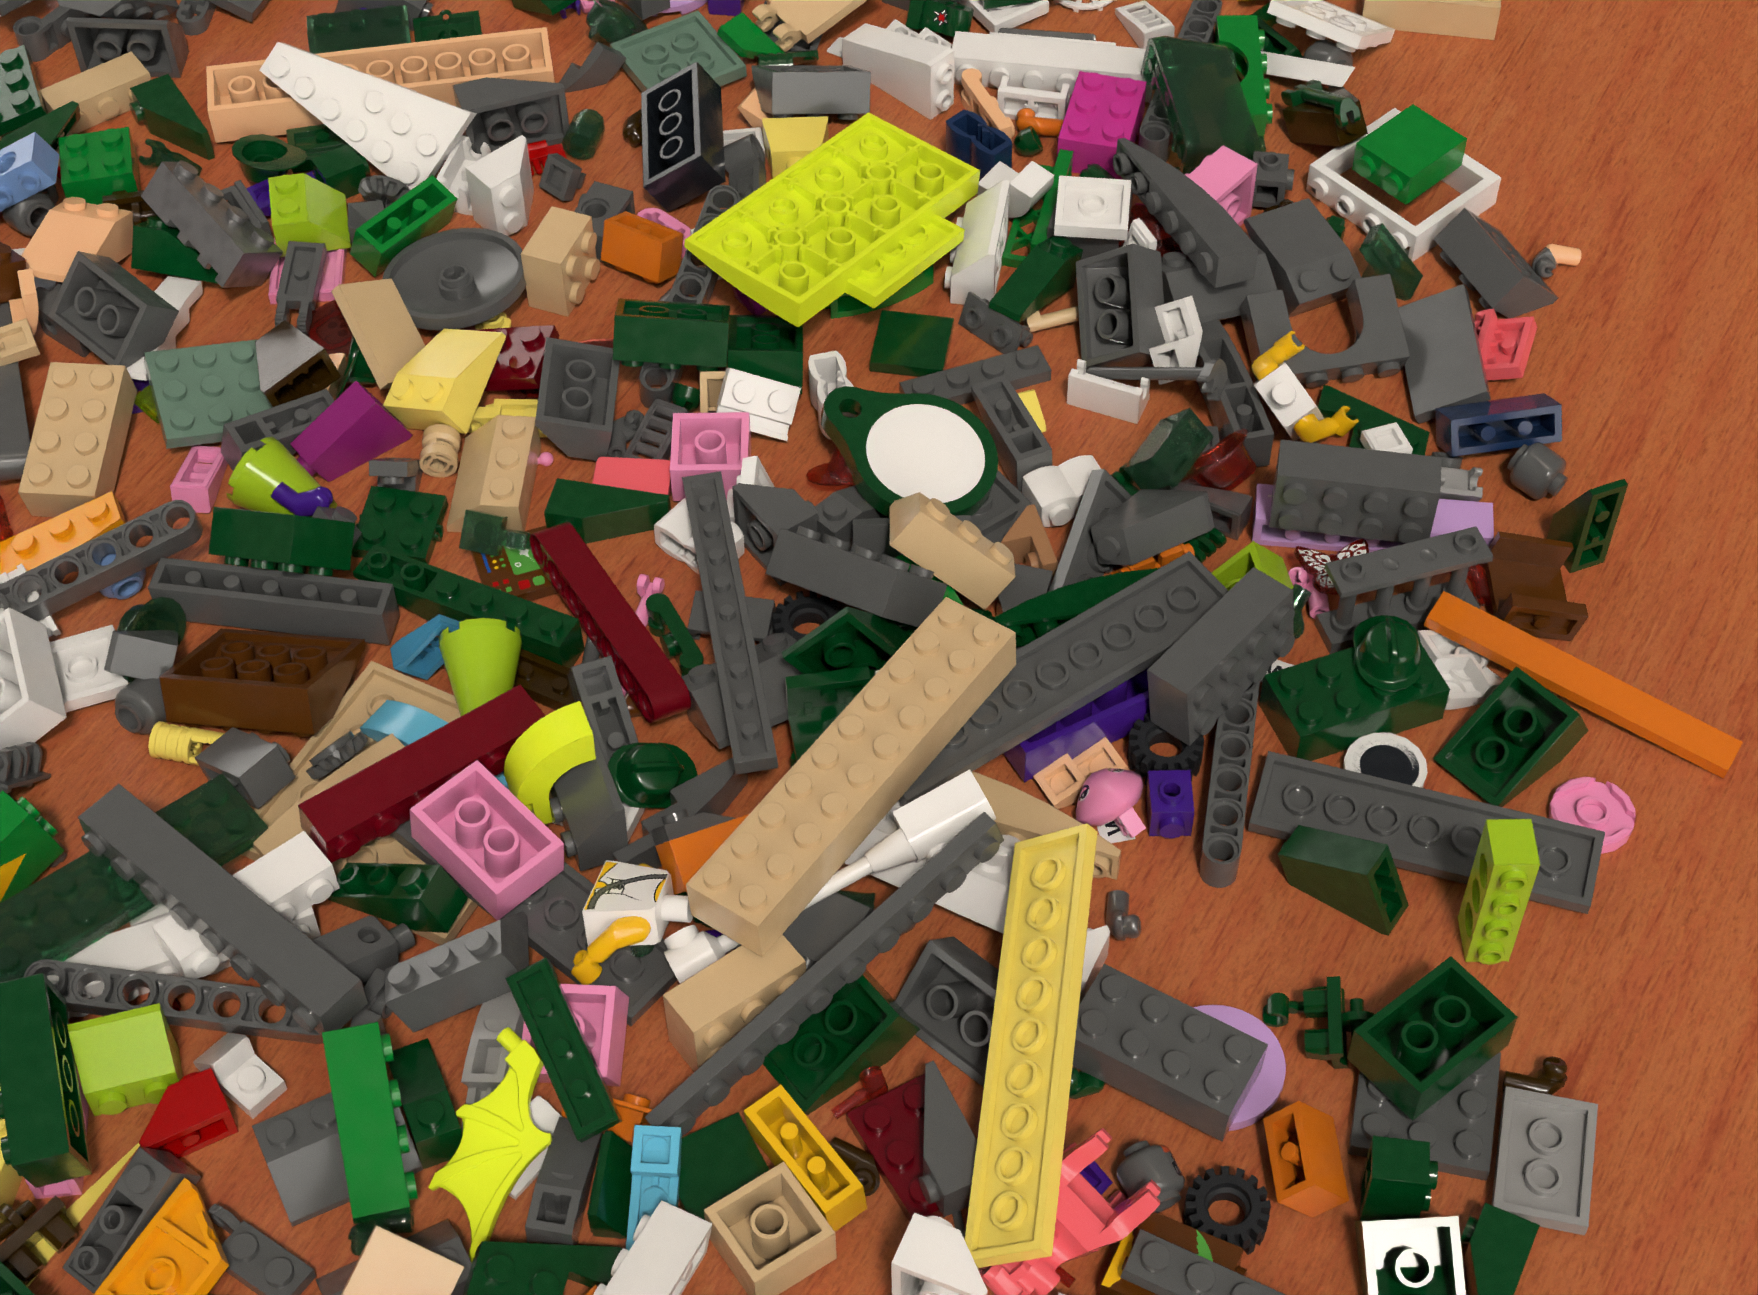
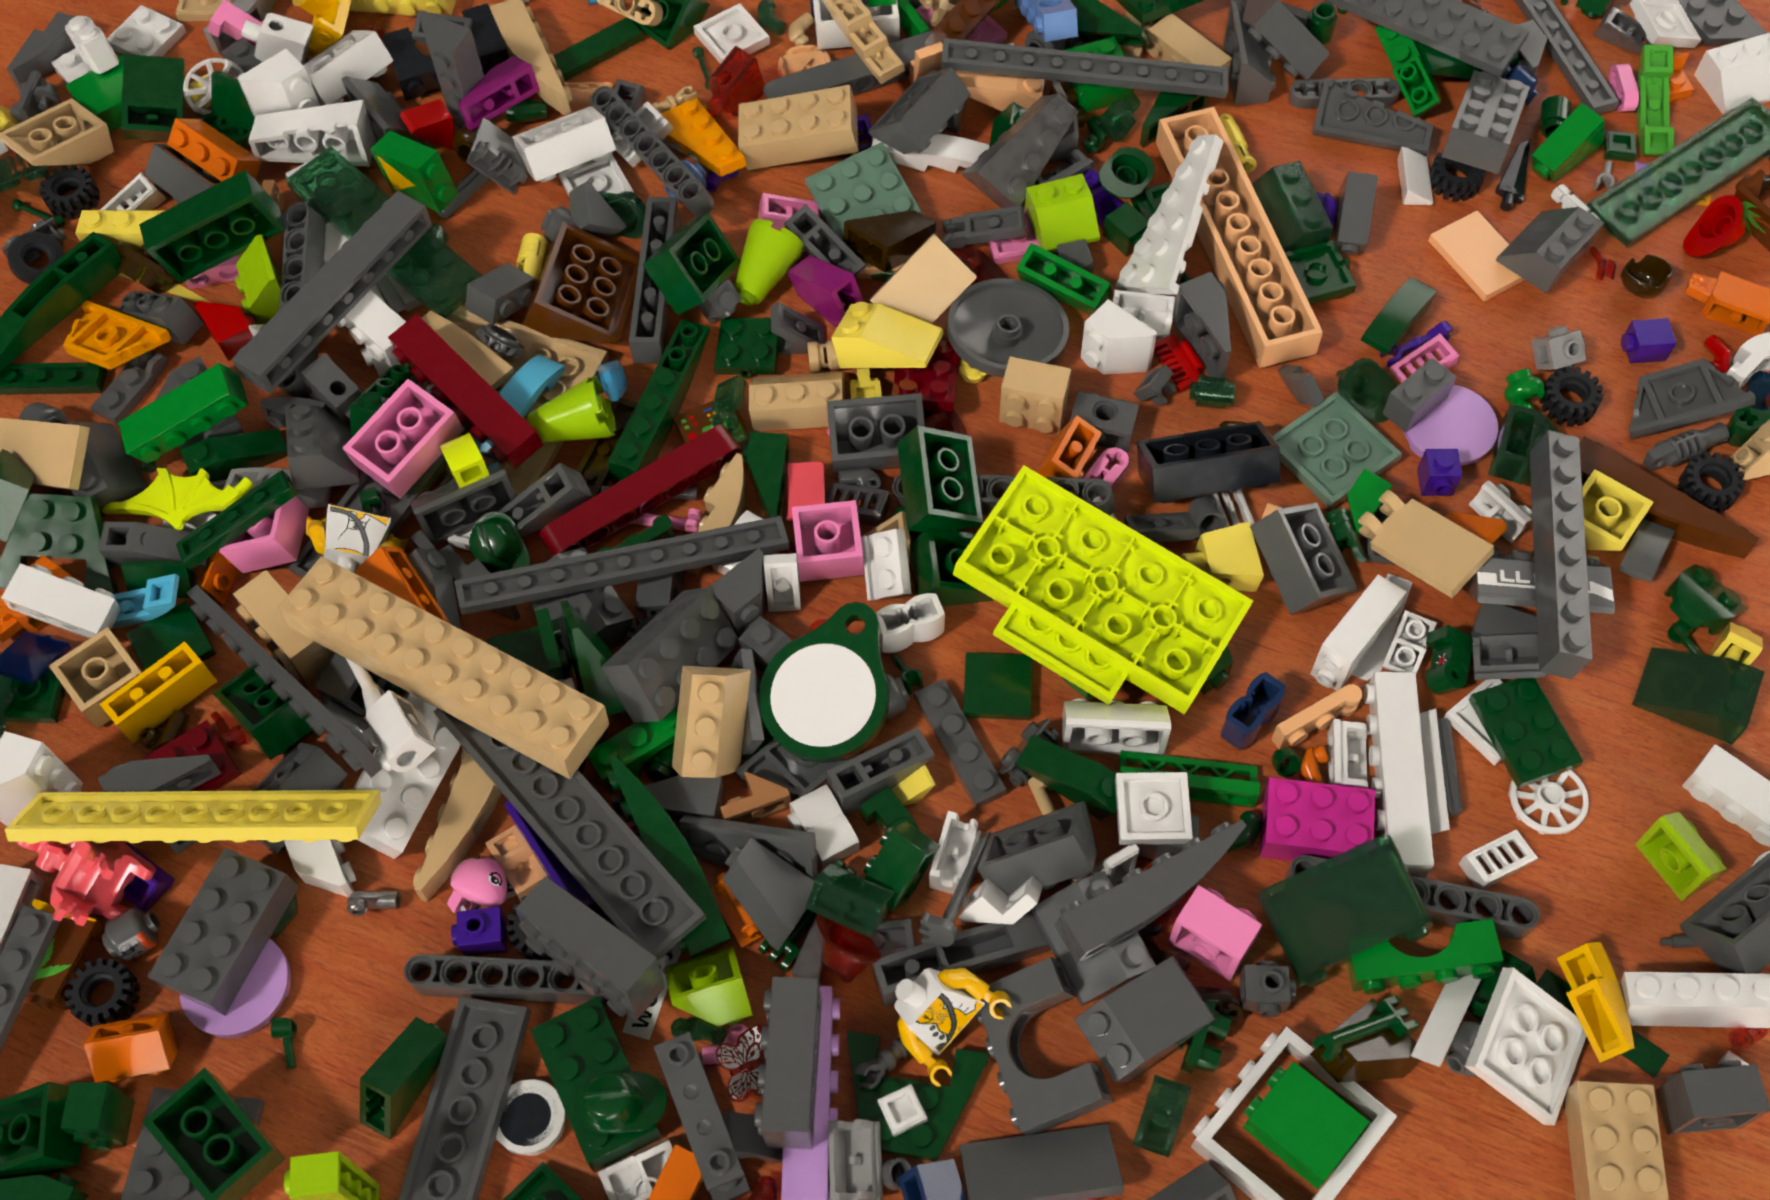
camera: 85 degrees right, 10 degrees up
dark purple arm [271,482,333,517] -> none
dark grey gear [358,175,410,208] -> none
white brick [978,161,1054,218] -> none
dark green hips [1303,976,1375,1069] -> none
none -> dark green hand [359,487,382,514]
none -> tan slope [686,453,746,576]
none -> dark green leg [860,786,920,832]
none -> dark green brick [860,821,940,910]
none -> dark grey plate [941,38,1229,98]

